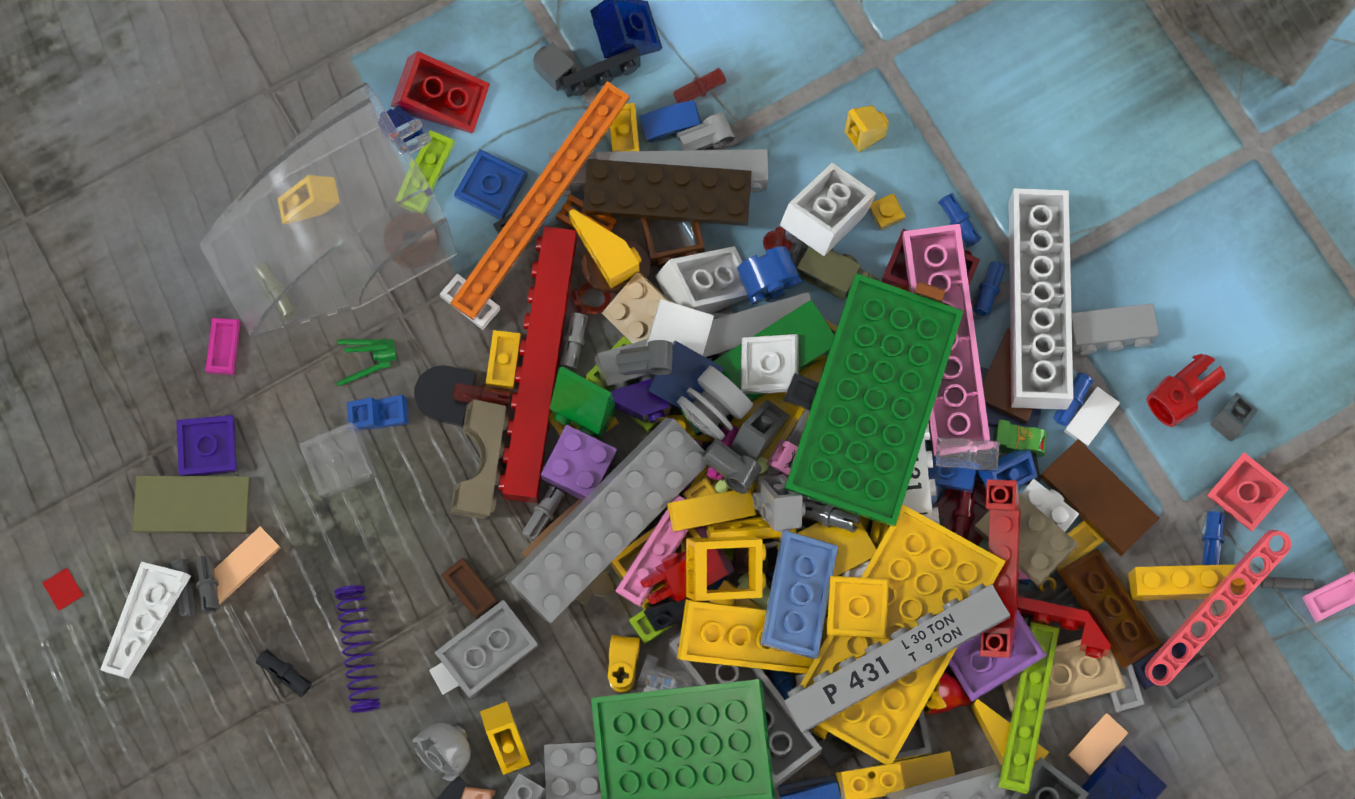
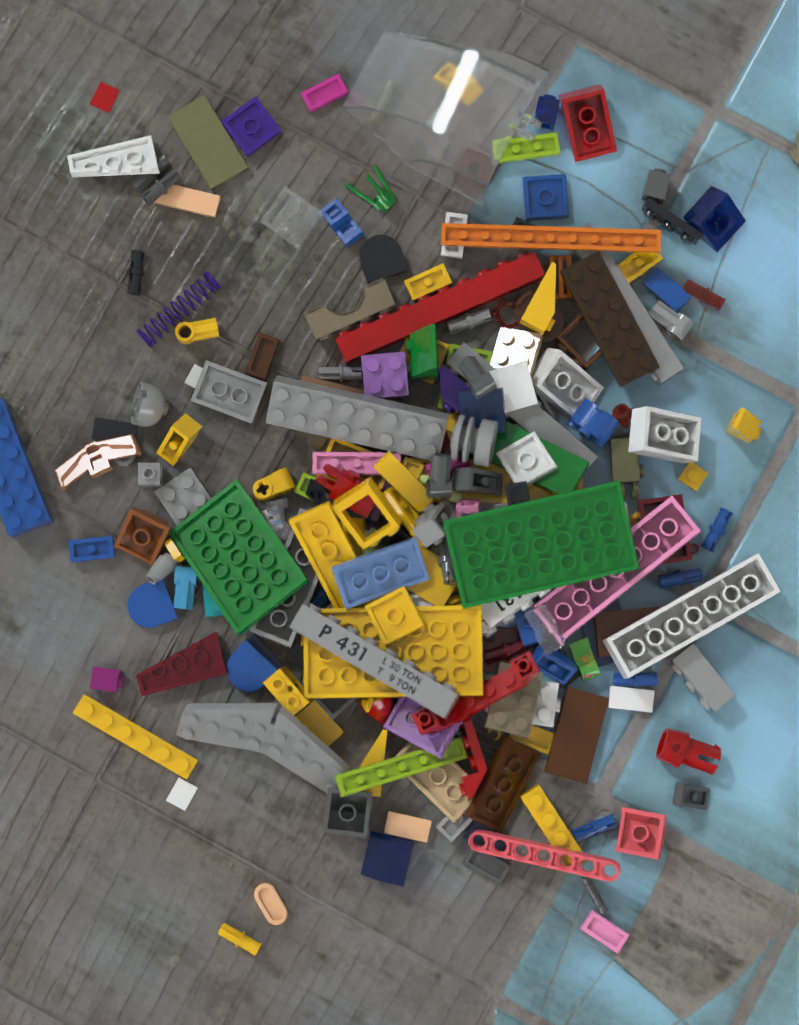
camera: 60 degrees right, 10 degrees up
clear red axle [453,383,510,408] -> none
dark orange tile [914,282,946,303] -> none
none -> yellow piece [175,318,219,344]

